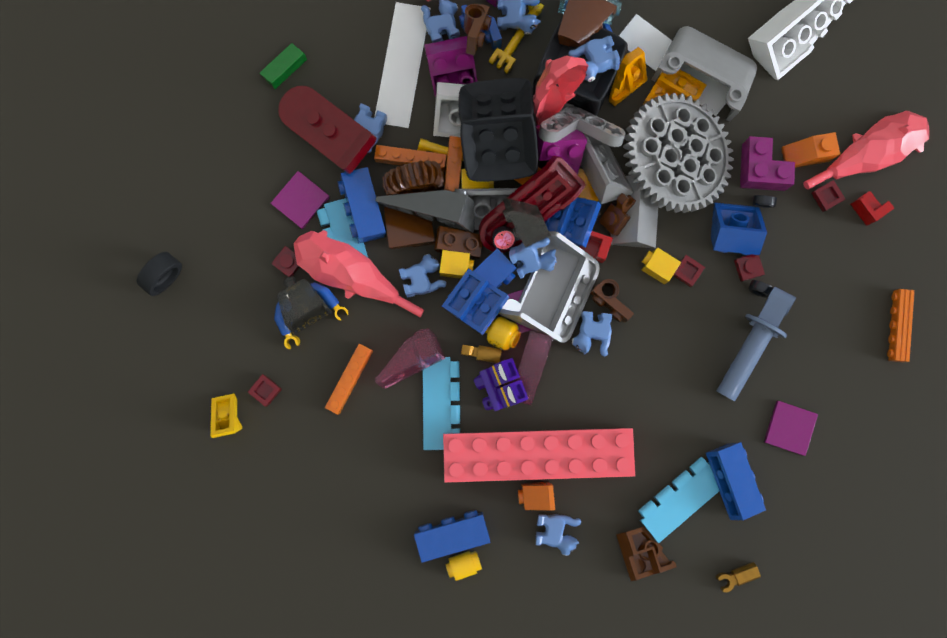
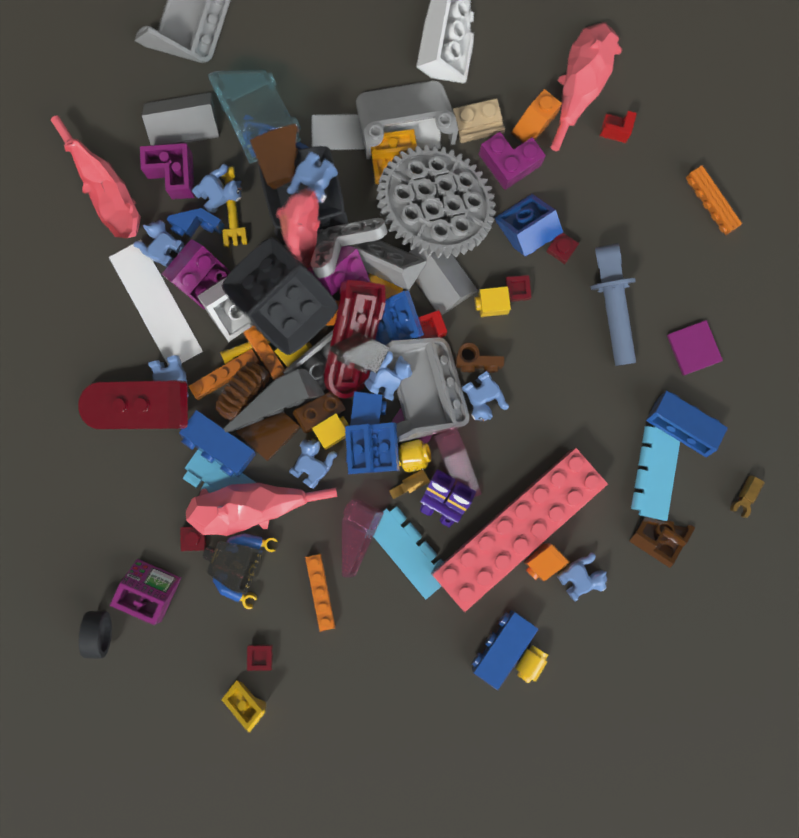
camera: 45 degrees left, 0 degrees up
green slope [260,43,307,89] -> none
magenta piece [271,171,330,230] -> none
reddish brown plate [464,4,492,55] -> none
tile [492,226,516,250] -> none
reddish brown plate [599,193,636,236] -> none
light orange wing [609,47,647,106] -> none
black tile [748,280,773,298] -> none
black tile [752,195,777,208] -> none
dark red plate [811,180,846,212] -> none
none -> magenta slope [110,559,181,625]
none -> tan plate [453,99,505,143]

